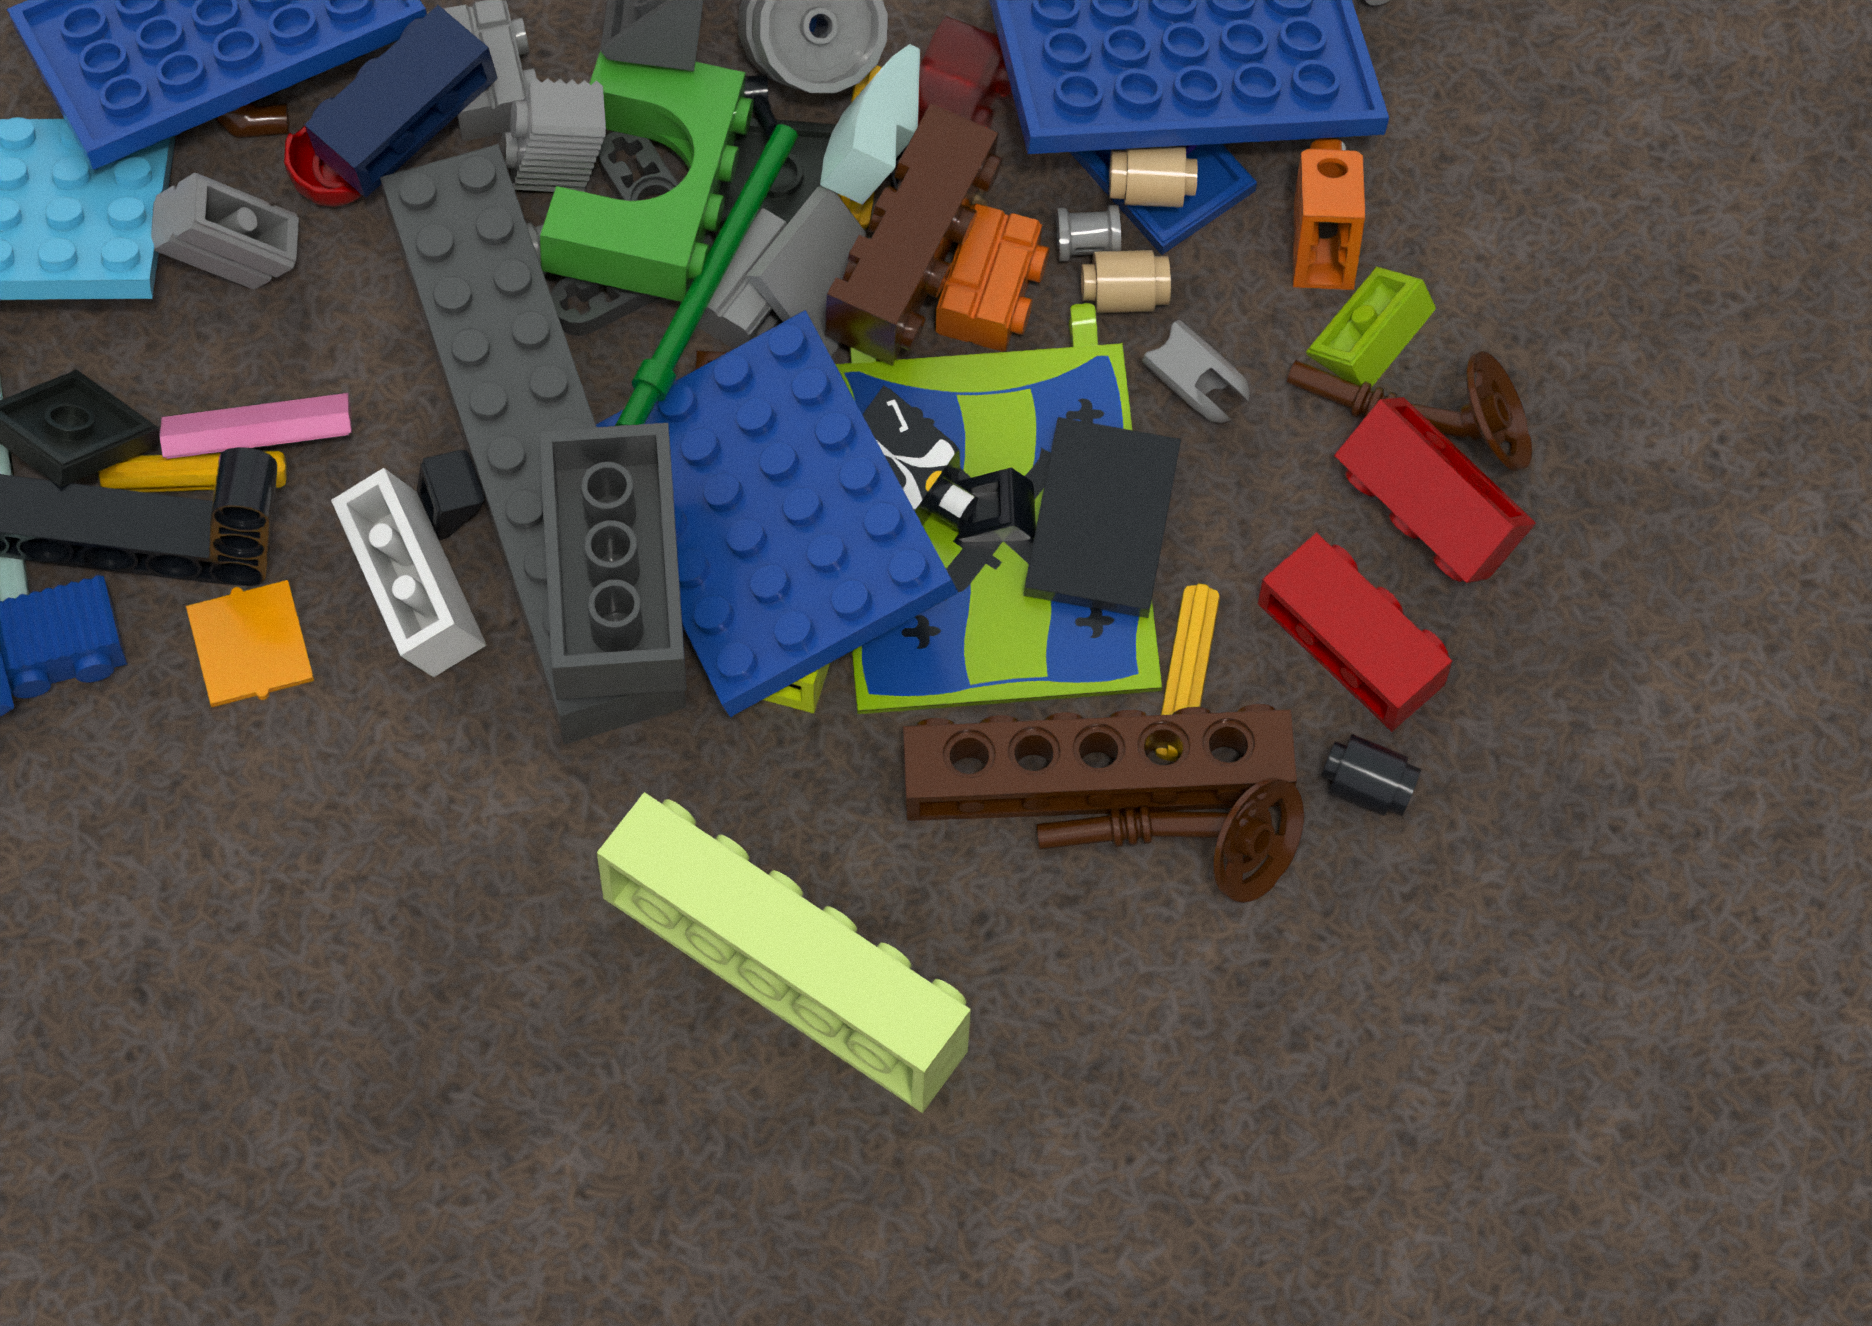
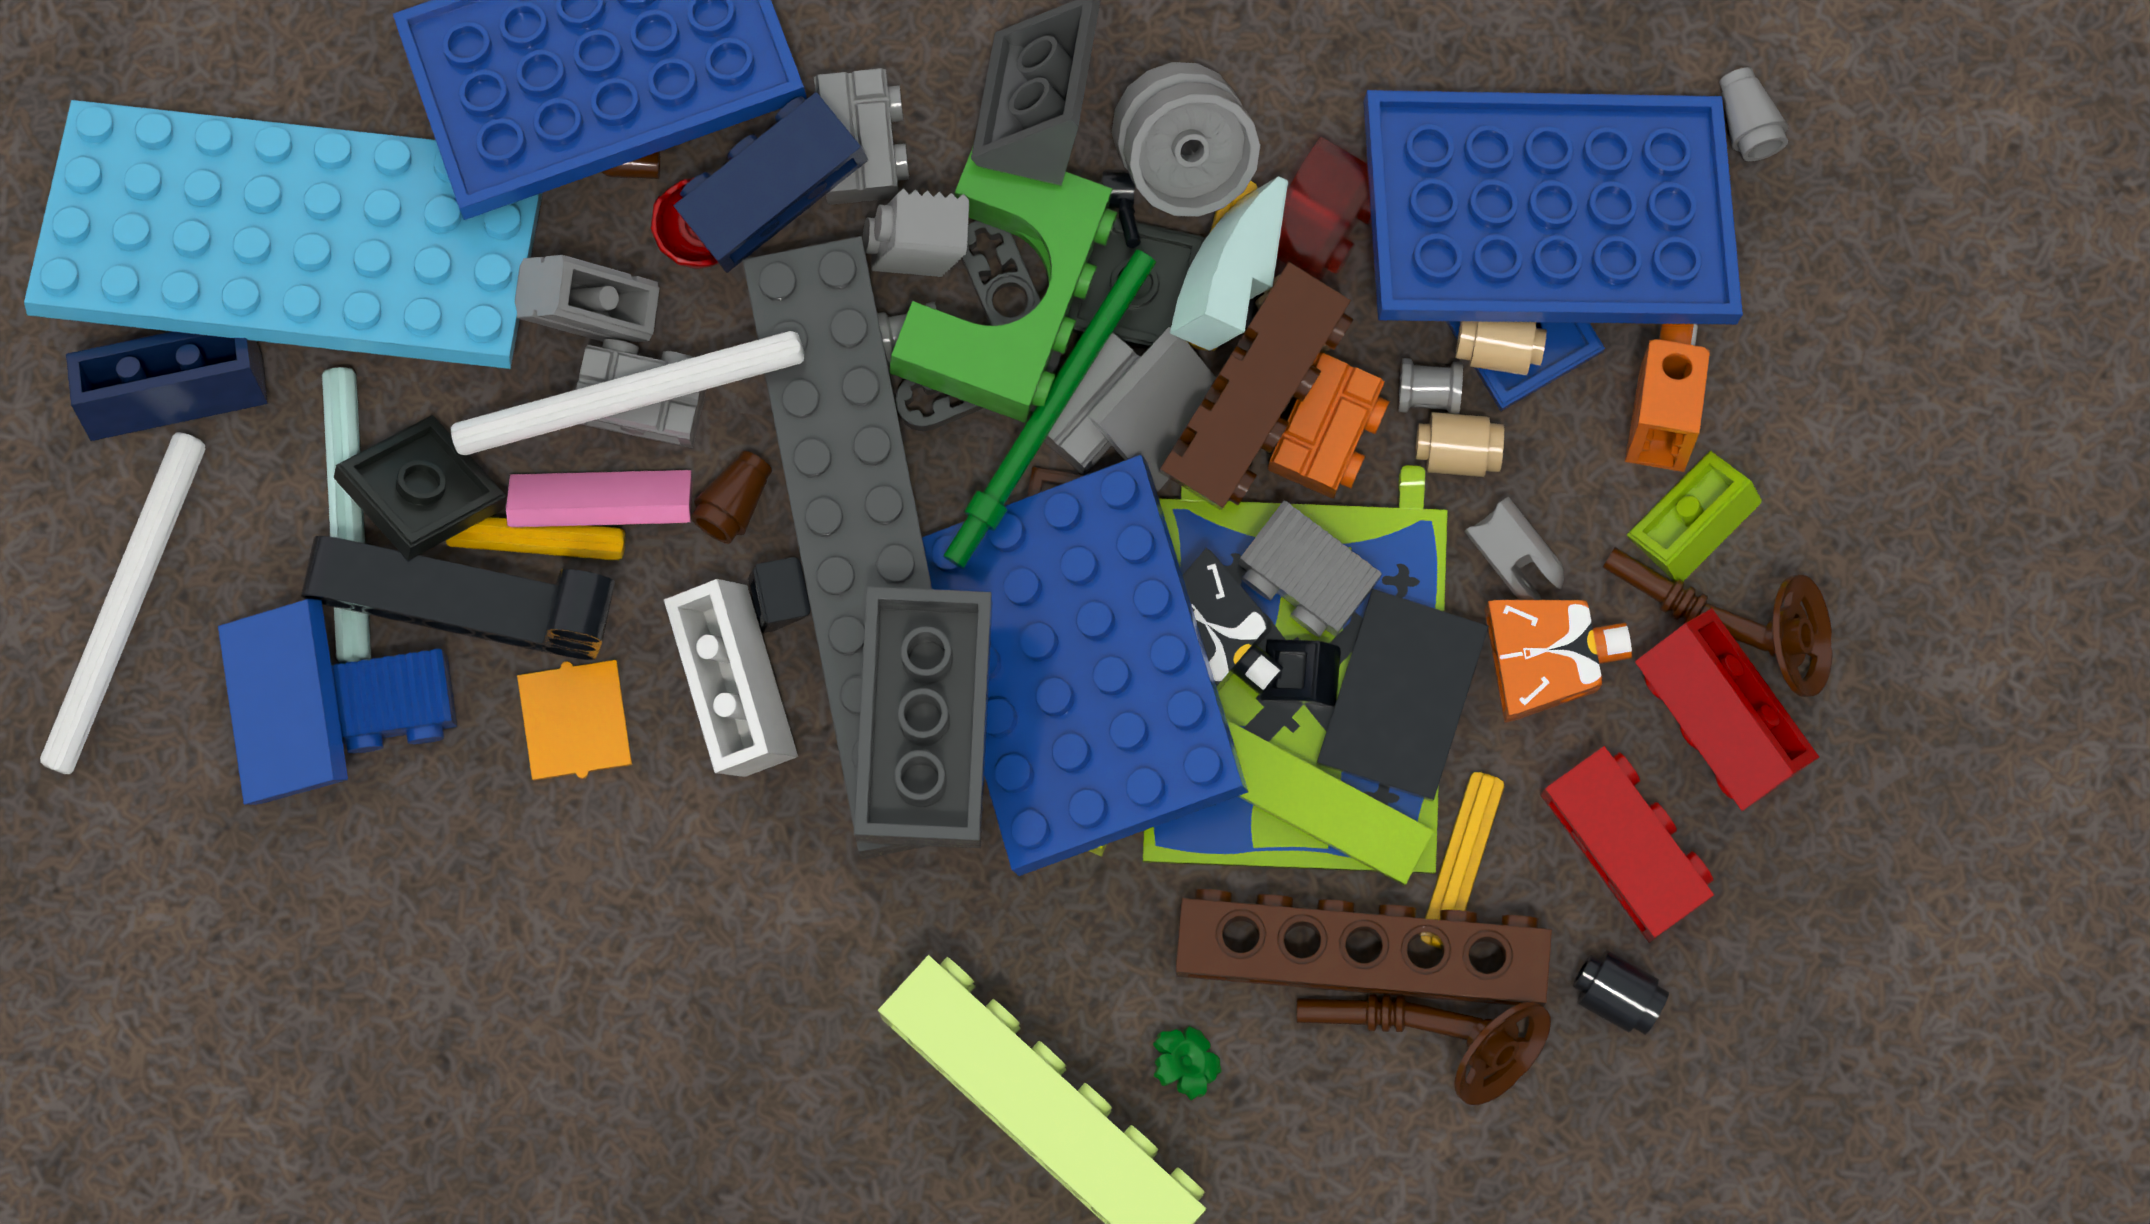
camera: 10 degrees right, 15 degrees up
none -> white axle [451,331,804,455]
none -> light grey brick [576,339,707,448]
none -> reddish brown cone [691,451,772,544]
none -> green plant [1153,1026,1221,1101]
none -> lime tile [1227,720,1434,886]
none -> light grey brick [1239,500,1382,637]
none -> orange torso [1484,600,1632,723]

